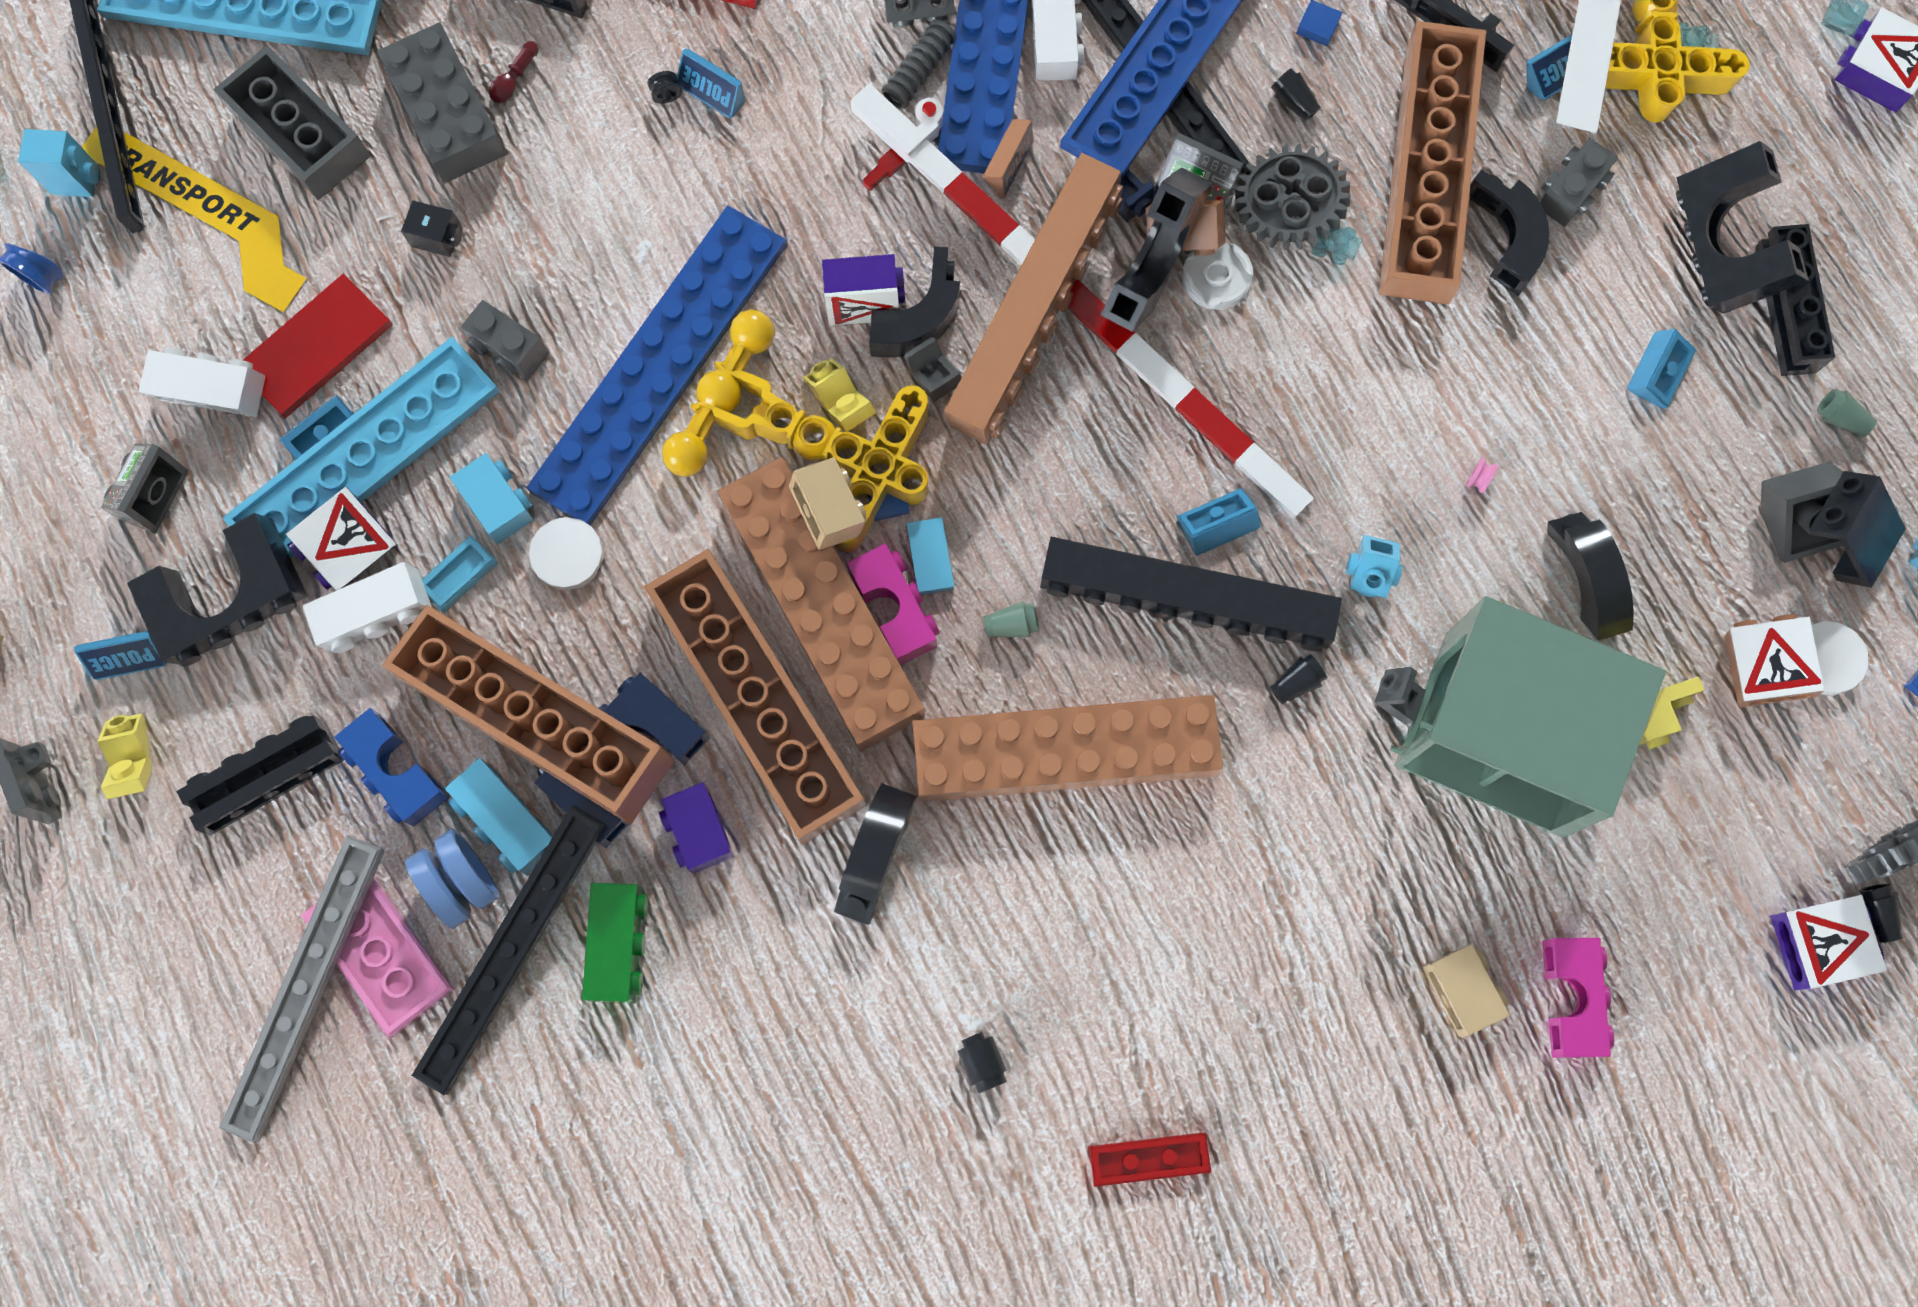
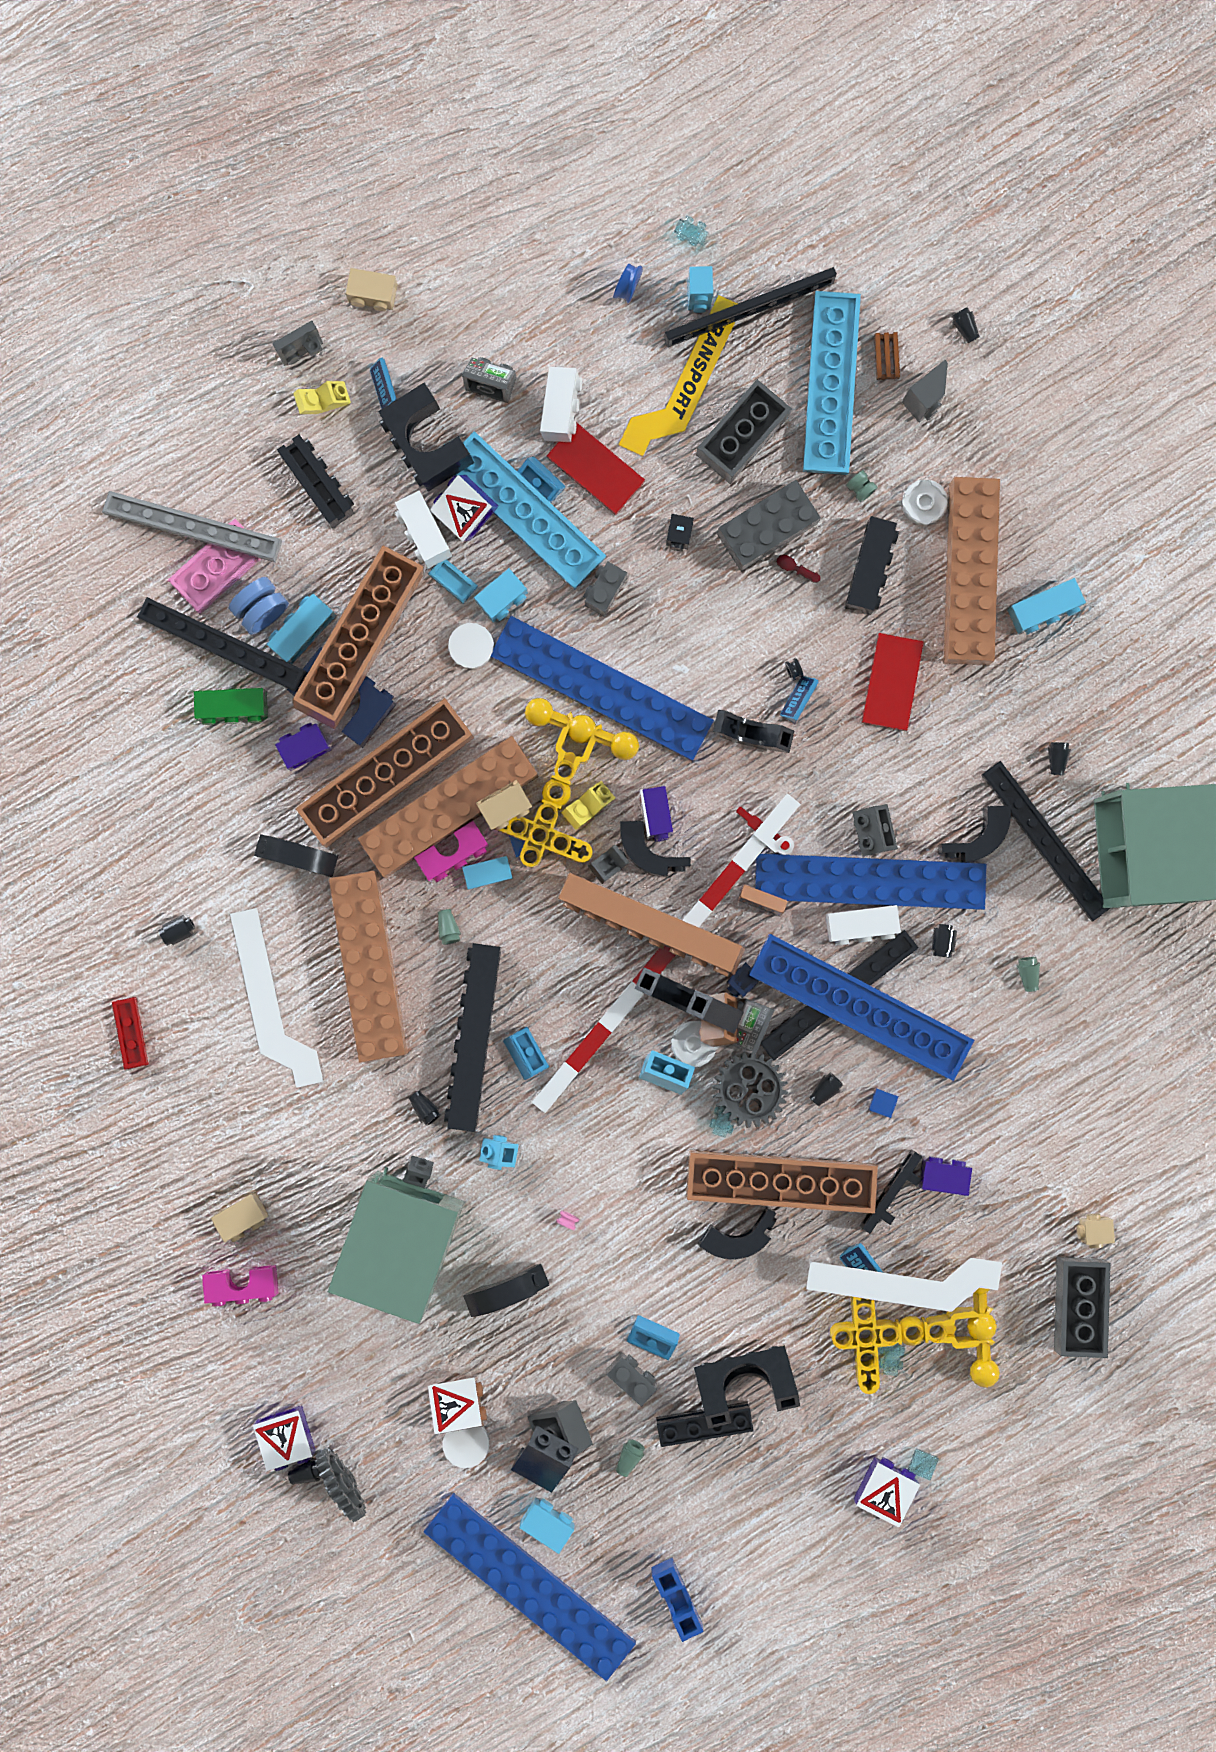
camera: 80 degrees right, 10 degrees up
blue arch [334,708,450,827] -> none
dark grey piece [881,19,957,109] -> none
dark grey brick [1540,137,1618,227] -> none
light yellow slope [1639,676,1705,750] -> none
none -> white sticker [230,908,323,1088]
none -> dark grey brick [606,1352,657,1407]
none -> medium azure brick [639,1050,695,1095]
none -> black arch [713,710,795,753]

